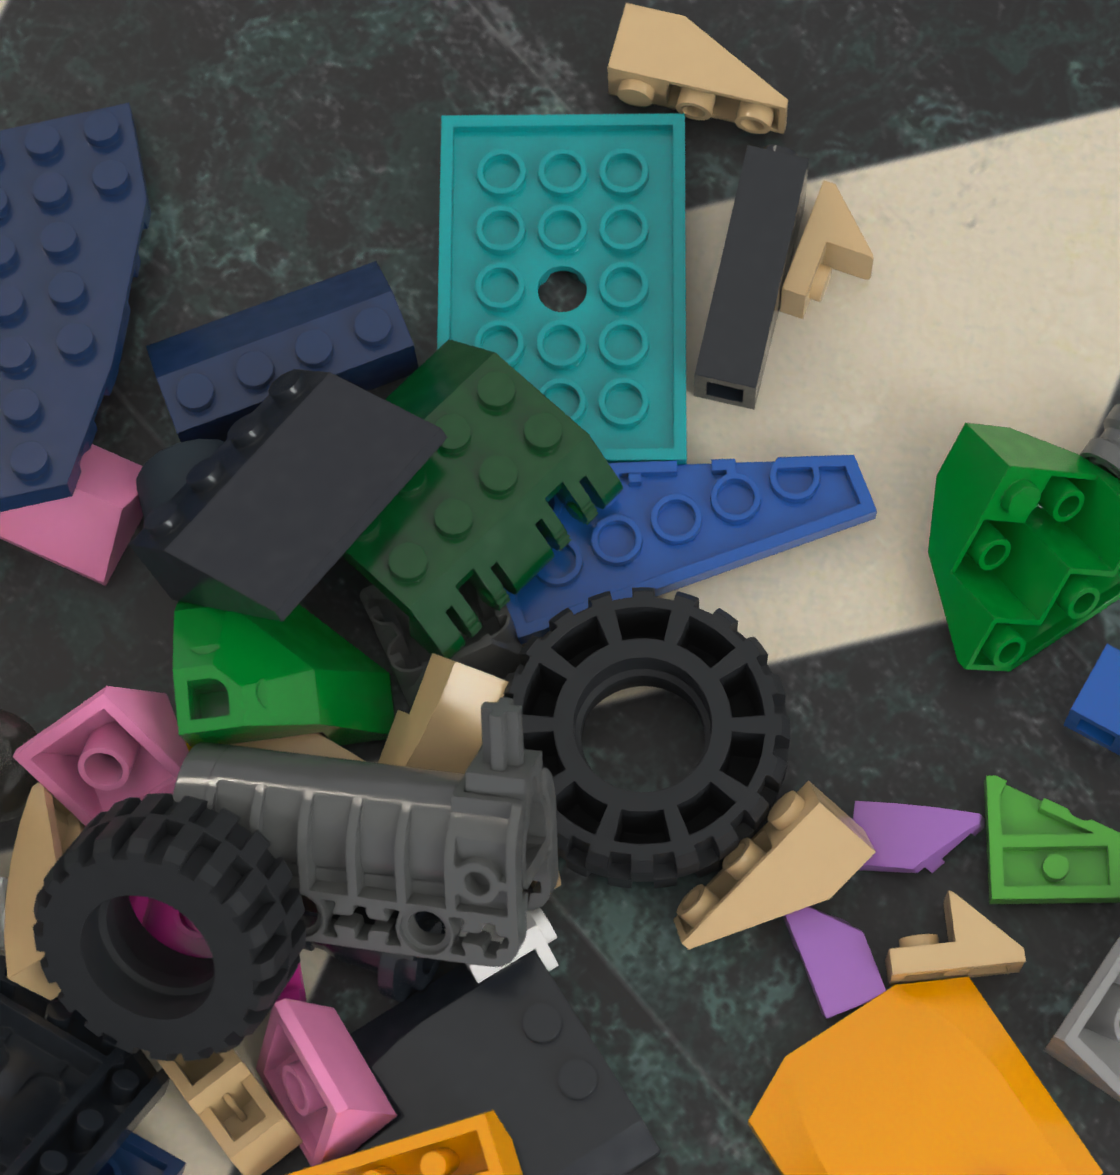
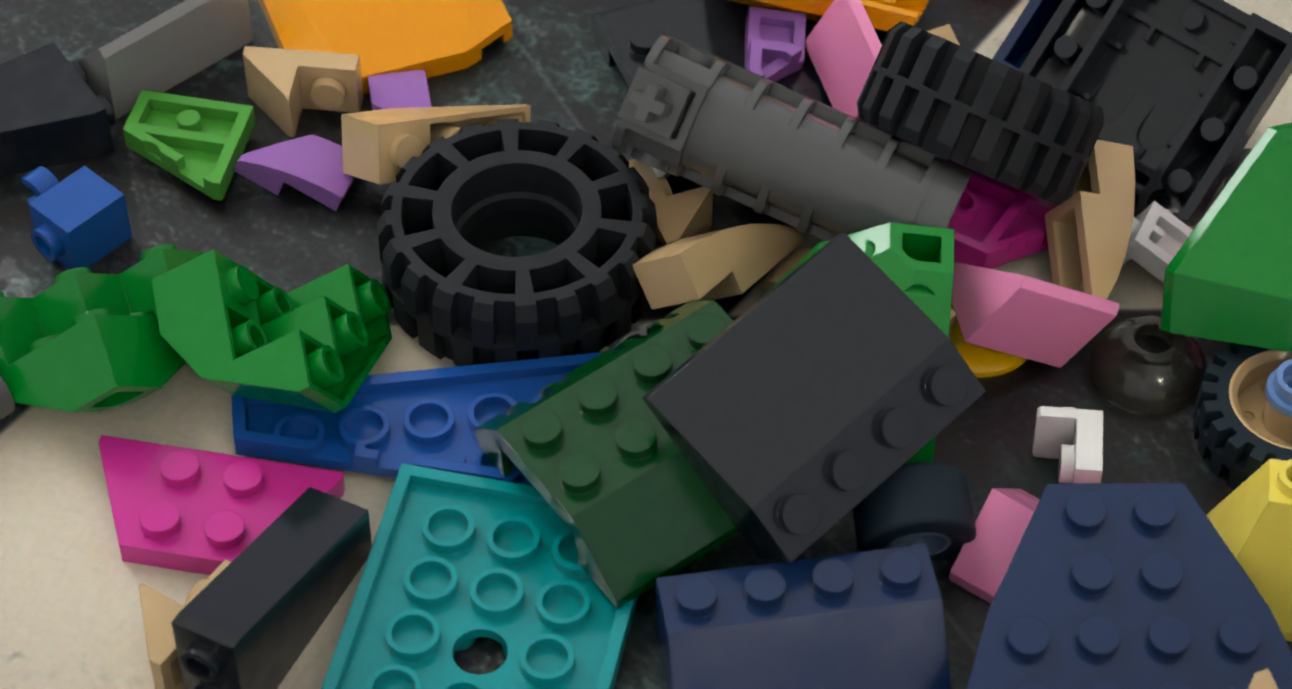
camera: 175 degrees left, 25 degrees down
none -> dark pink wing [98,435,345,575]
none -> green brick [151,249,392,413]
none -> medium lavender slope [745,6,806,82]
none -> white bracket [1032,406,1103,484]

